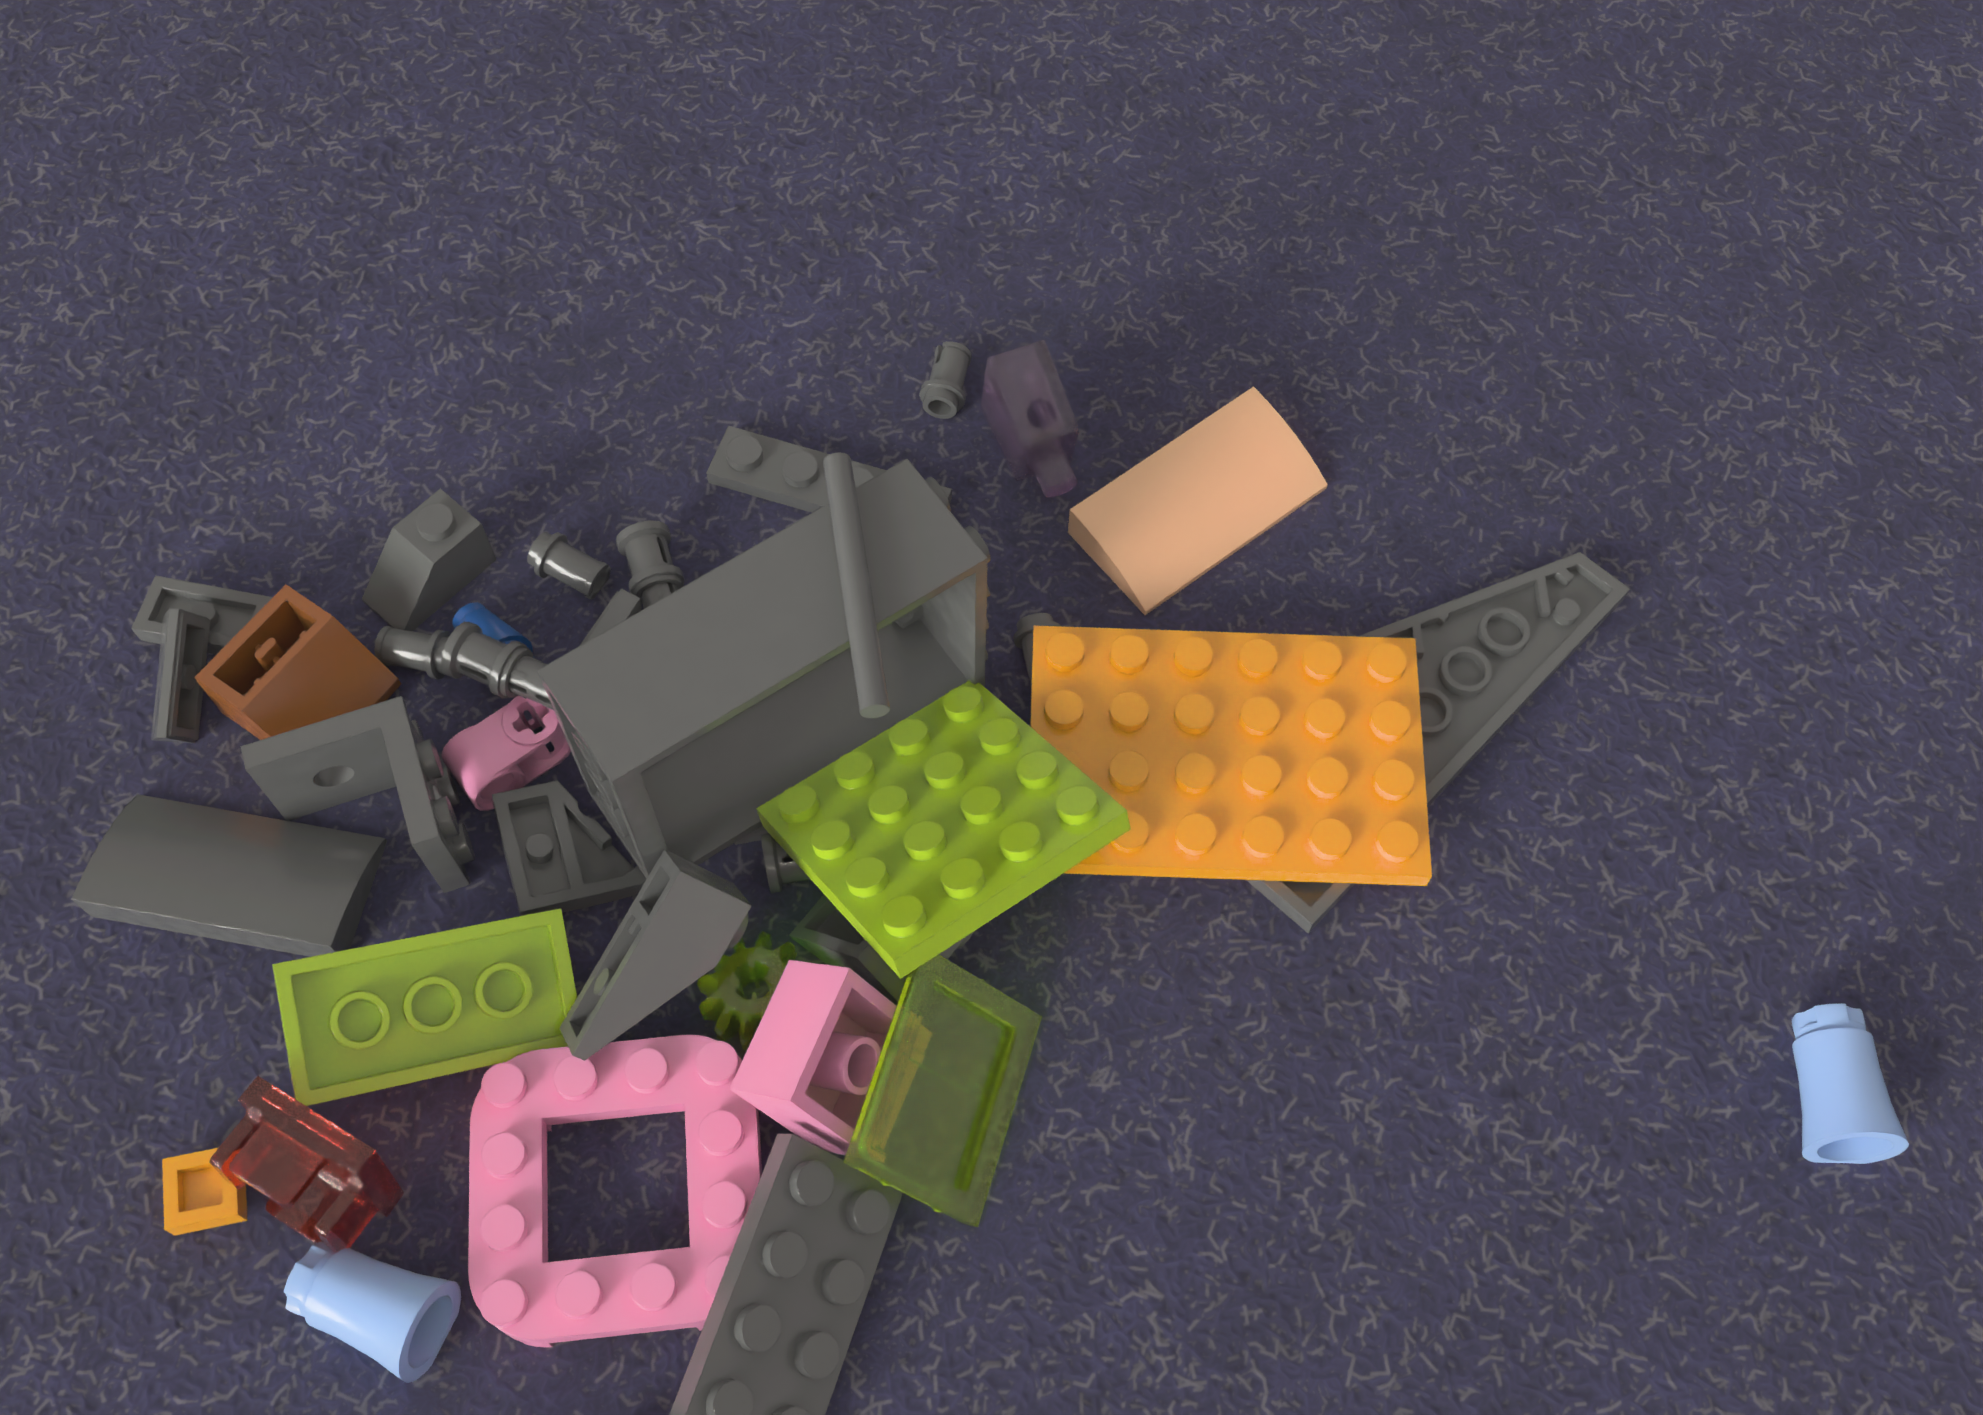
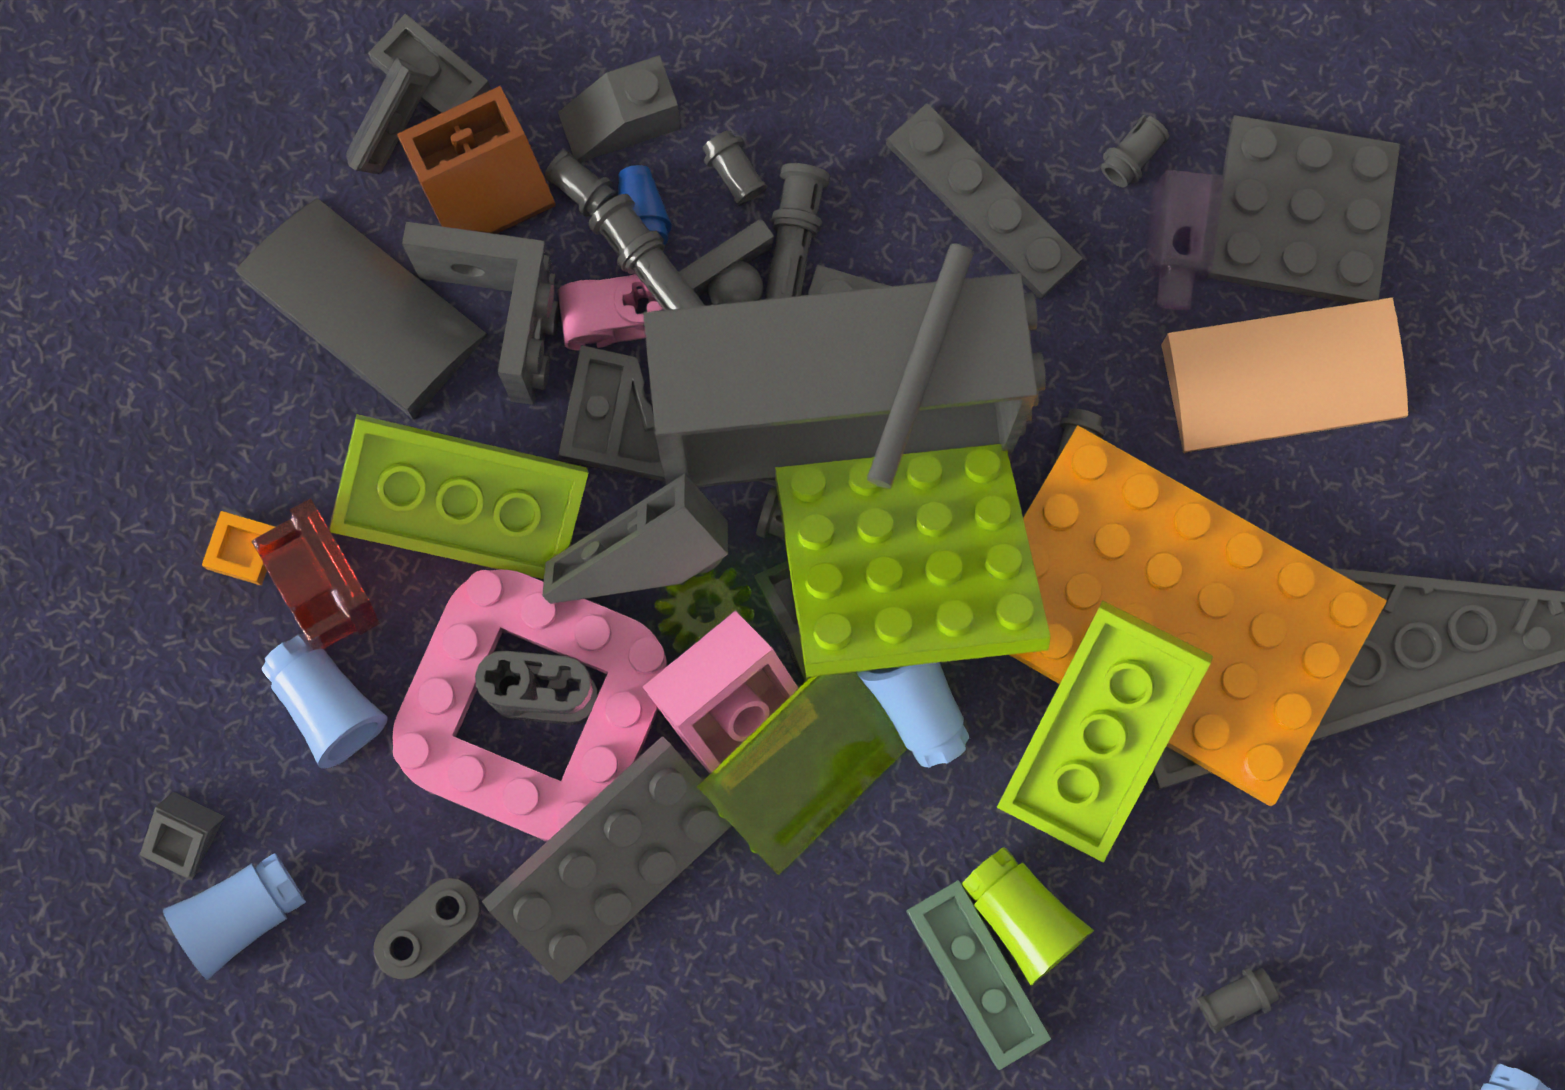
camera: 30 degrees right, 15 degrees up
none -> dark grey connector [475,651,599,725]
none -> light blue plant [857,662,970,768]
none -> sand green plate [906,880,1051,1070]
none -> lime plant [961,847,1094,986]
none -> lime plate [997,601,1213,863]
none -> dark grey pin [1196,967,1279,1034]
none -> dark grey plate [1207,115,1400,304]

